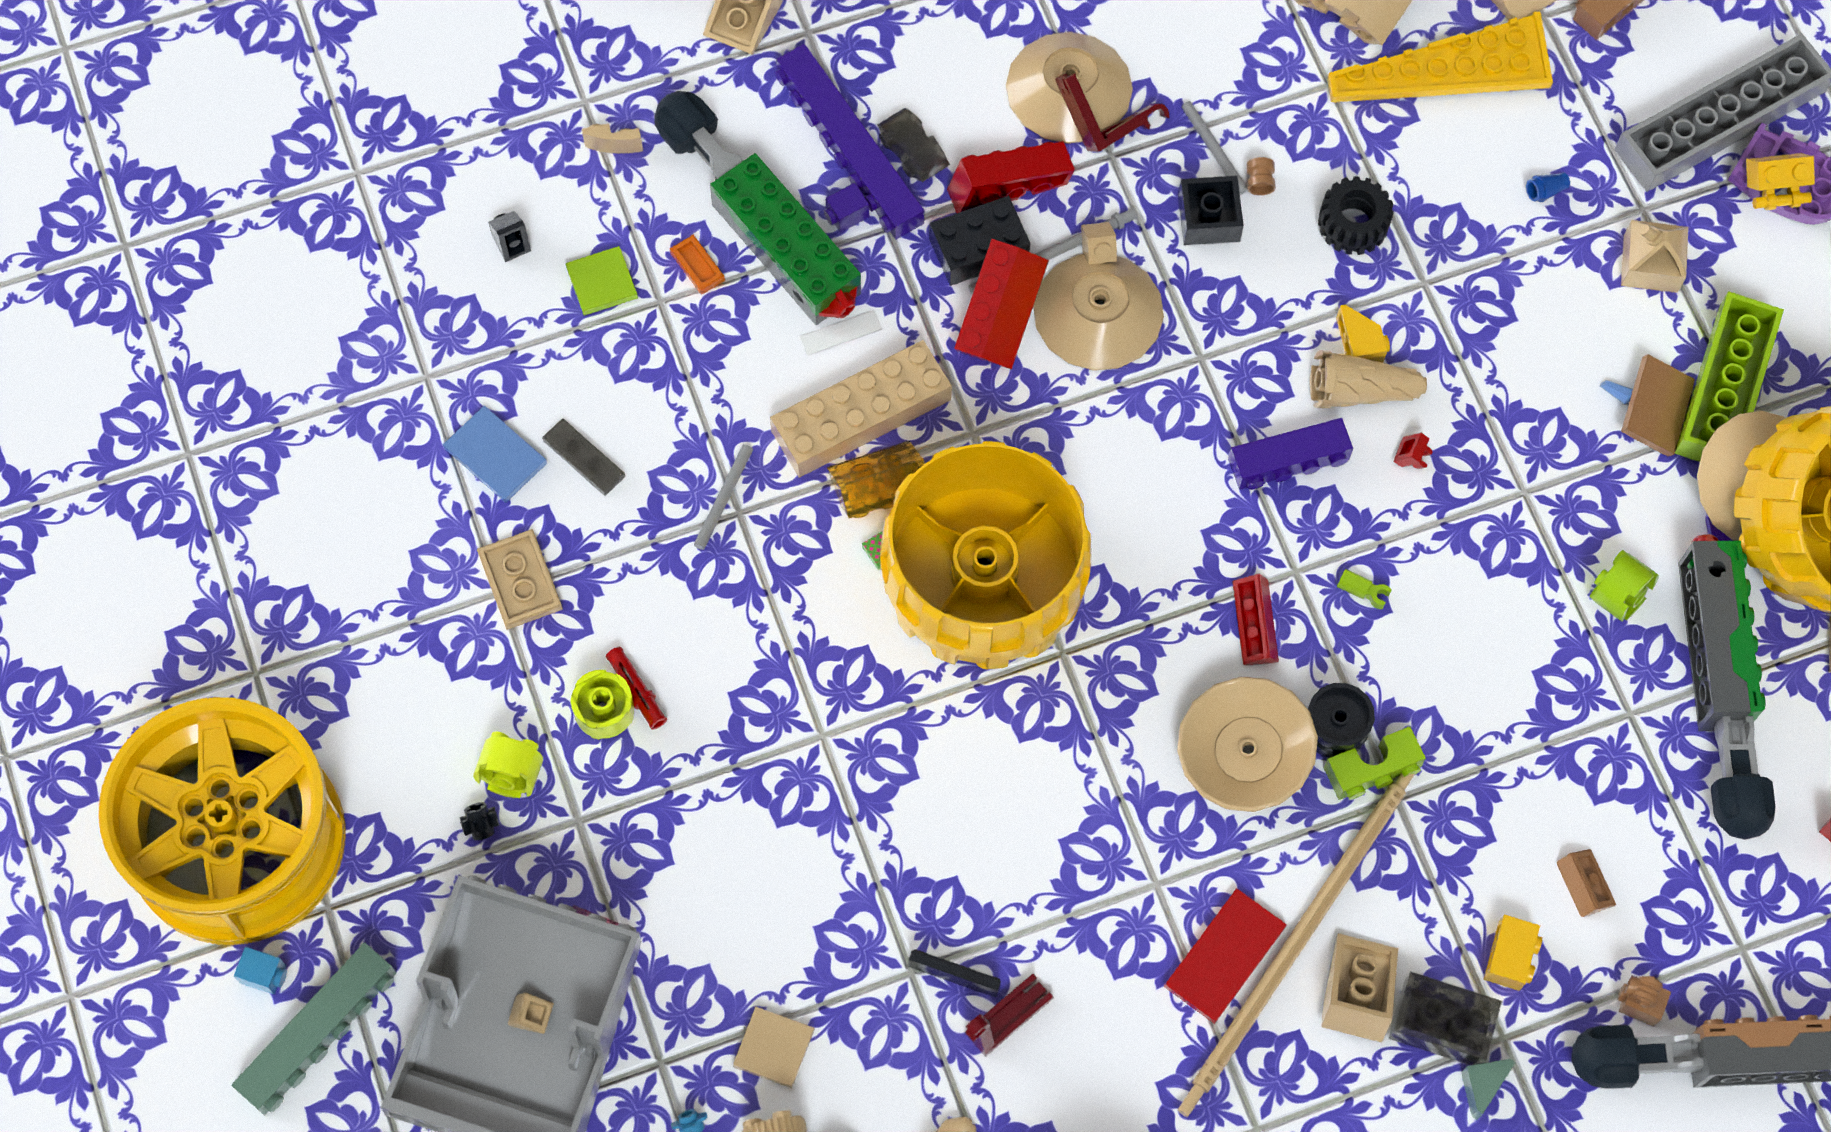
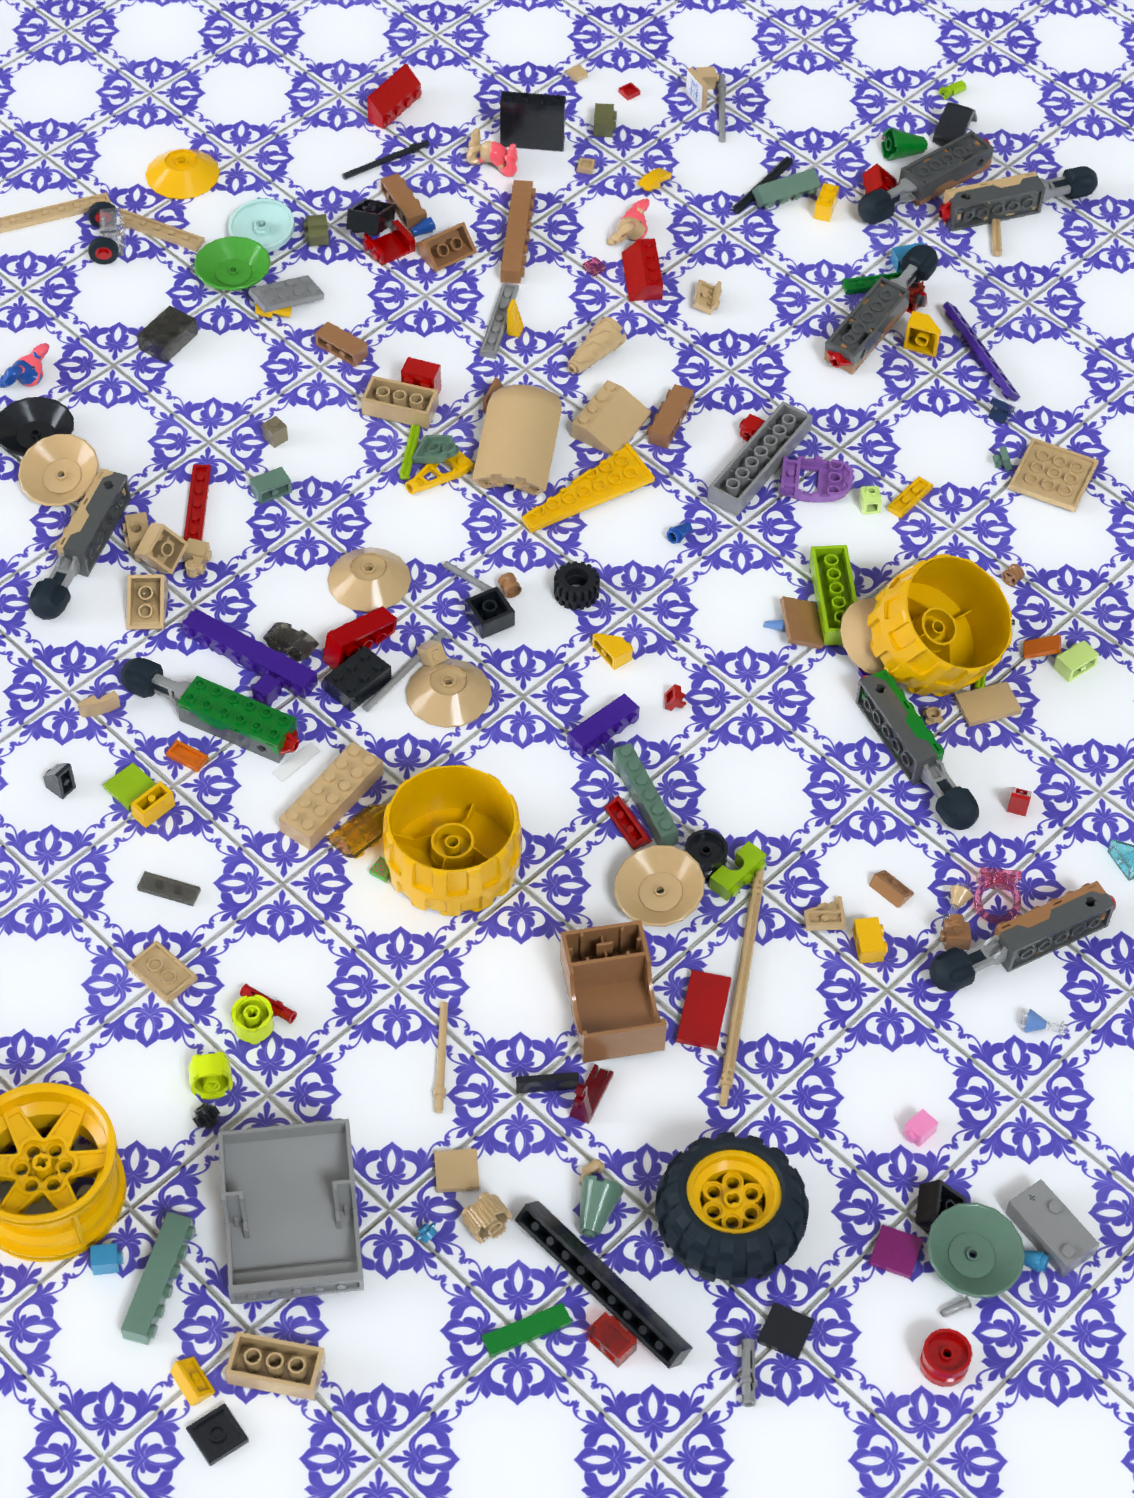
camera: 25 degrees left, 15 degrees down
medium blue tile [443,405,547,503] -> none
tan slope [508,993,554,1034] -> none
light grey bar [694,444,753,550] -> none
red slope [954,239,1049,370] -> none
dark red hinge [1055,73,1169,152] -> none
tan cone [1310,350,1427,409] -> none
tan slope [1321,933,1398,1043] -> none
lime bar [1337,569,1392,609] -> none
clear smoke brick [1388,971,1502,1065] -> none
sand green slope [1461,1059,1516,1120] -> none
lime brick [1590,550,1659,622] -> none
tan piece [1621,220,1689,293] -> none
yellow brick [1746,153,1815,211] -> none
none -> yellow brick [130,781,175,828]
none -> tan bar [433,1001,448,1114]
none -> medium nougat piece [560,920,667,1063]
none -> sand green brick [612,743,679,846]
none -> red brick [739,414,765,442]
none -> tan wing [804,896,846,931]
none -> tan plate [922,707,943,725]
none -> tan piece [942,882,973,919]
none -> clear pink tile [973,867,1022,924]

